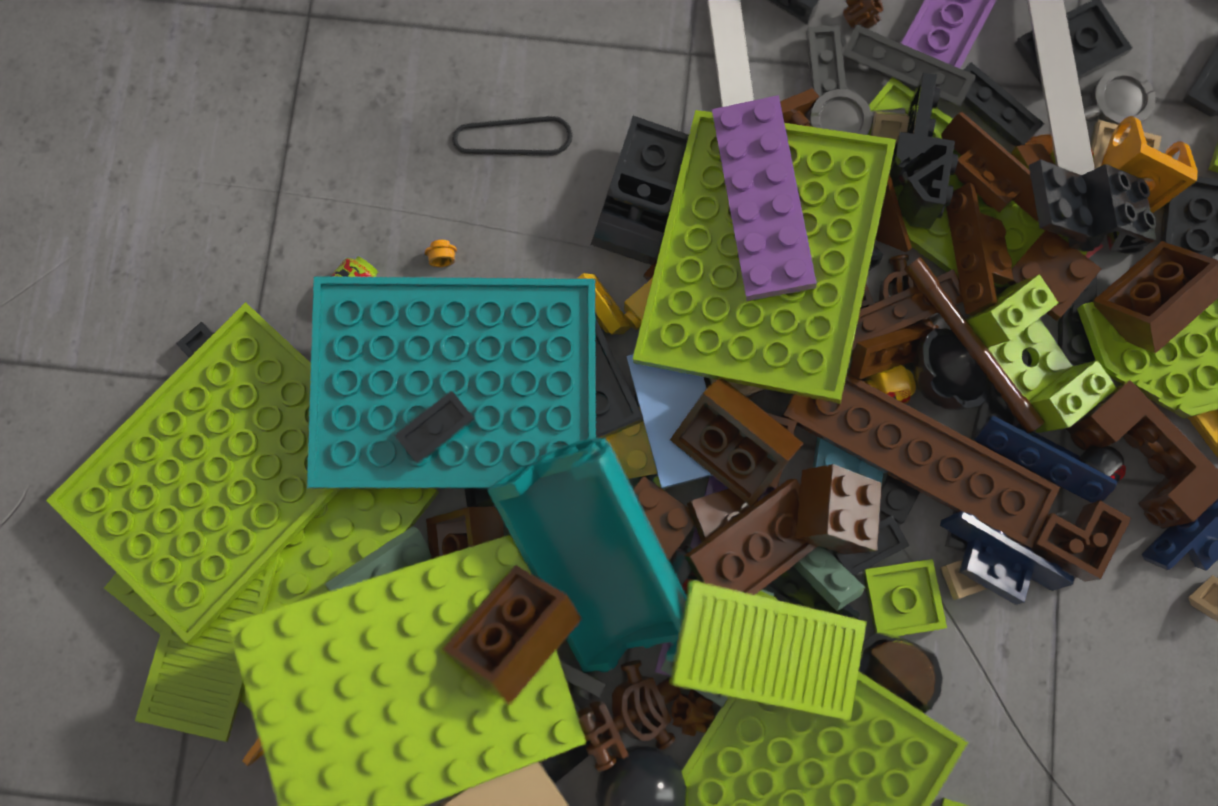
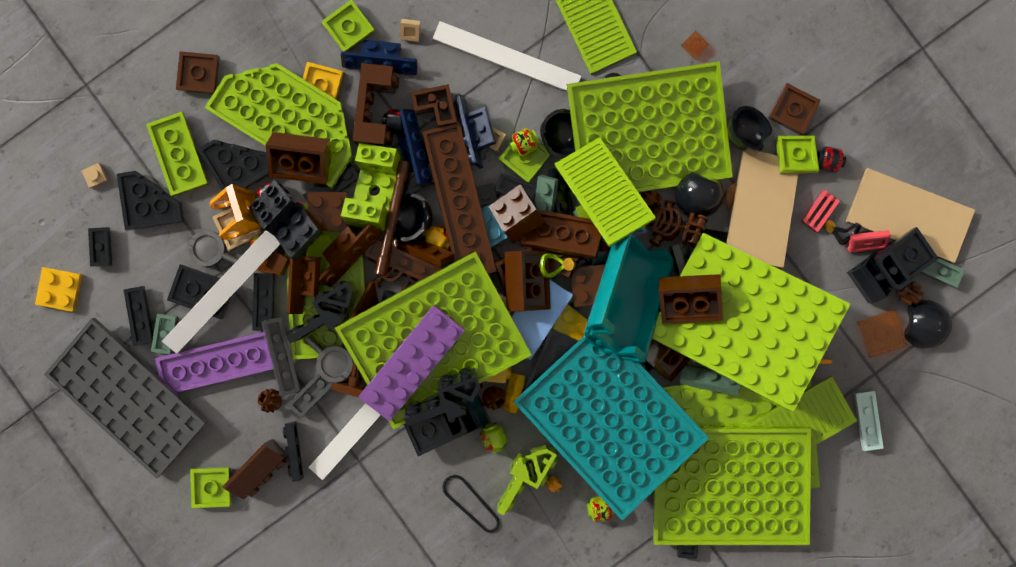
camera: 130 degrees left, 10 degrees up
black plate [394,390,475,465] -> none
tan plate [870,111,910,140] -> none
clear orange tile [871,641,935,706] -> none
none -> black piece [404,367,480,426]
none -> white tile [433,21,581,92]
none -> lime head [480,423,507,453]
none -> reddish brown gear [482,385,506,410]
none -> lime piece [497,444,558,516]
none -> head [510,128,540,156]
none -> lime piece [540,253,576,278]
none -> light aqua plate [854,391,884,451]

